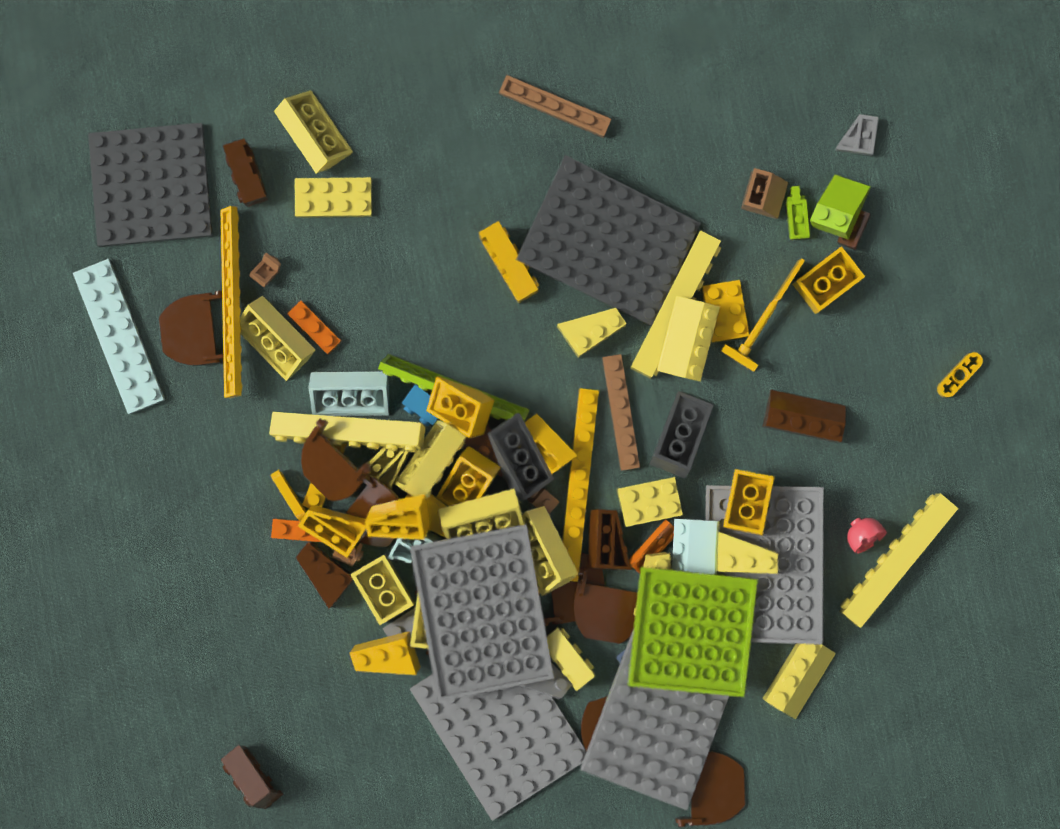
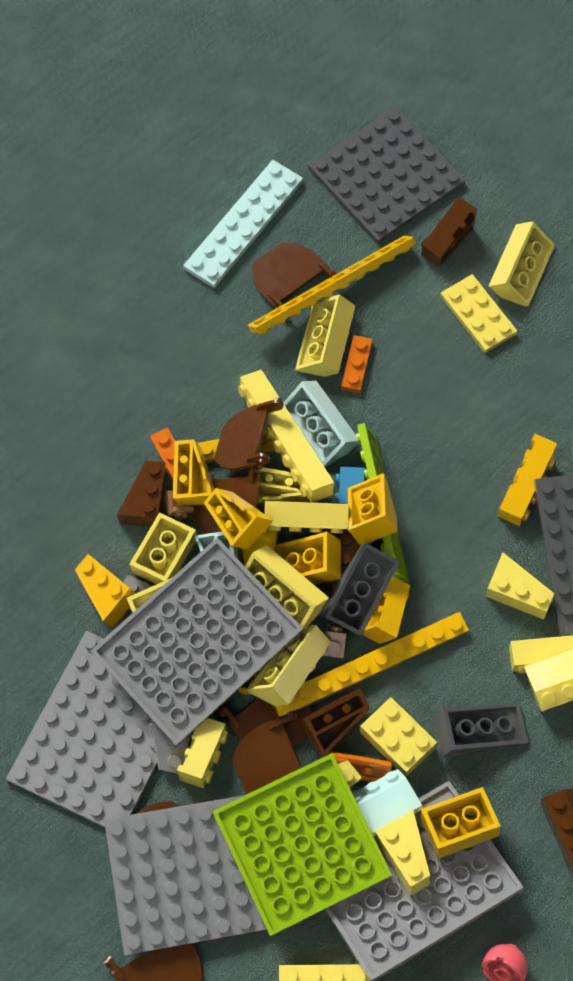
camera: 60 degrees right, 20 degrees down
medium nougat bracket [250,253,281,288] -> none
yellow beam [270,469,306,521] -> none
medium nougat plate [602,354,640,471] -> none

